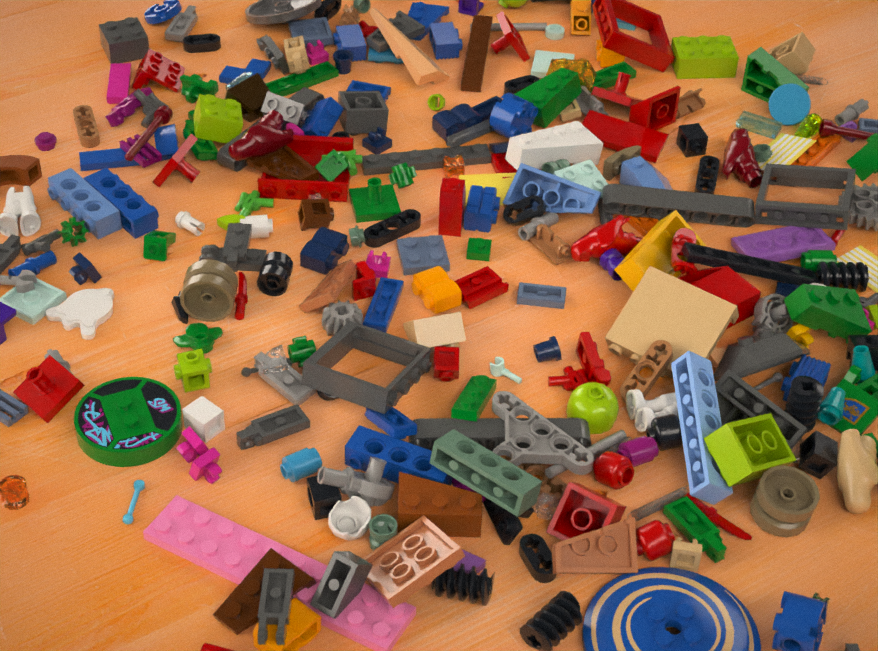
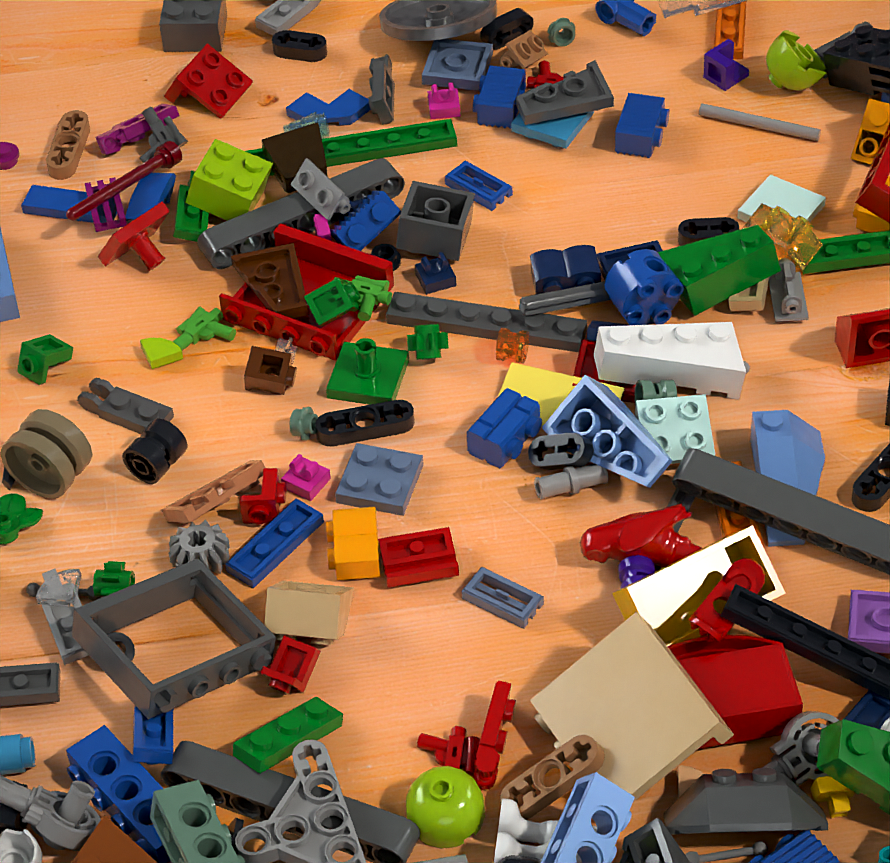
camera: 30 degrees right, 5 degrees up
blue brick [83,168,159,239] -> none
dark pink tile [106,63,132,104] -> none
white pin [175,211,205,236] -> none
green hips [180,74,219,103] -> none
dark grey hinge [222,223,252,272] -> none
dark red animal [228,110,294,161] -> none
red piece [235,272,248,320] -> none
white brick [240,214,273,239] -> none
tan hinge [283,35,310,74] -> none
dark blue brick [300,227,349,275] -> none
dark blue piece [333,50,353,74] -> none
light nougat wedge [370,7,450,86] -> none
blue wing [408,2,449,41] -> none
lime hinge [428,94,446,111] -> none
red slope [438,178,466,237] -> none
reddish brown tile [461,15,493,92] -> none
green plate [466,238,492,261] -> none
light aqua hand [489,357,522,384] -> none
red tile [490,11,530,62] -> none
medium nougat hinge [530,224,572,265] -> none
dark blue piece [533,336,561,363] -> none
light aqua tile [545,24,565,40] -> none
red tile [582,110,669,163] -> none
red tile [591,71,643,107] -> none
dark tan slope [603,145,642,181] -> none

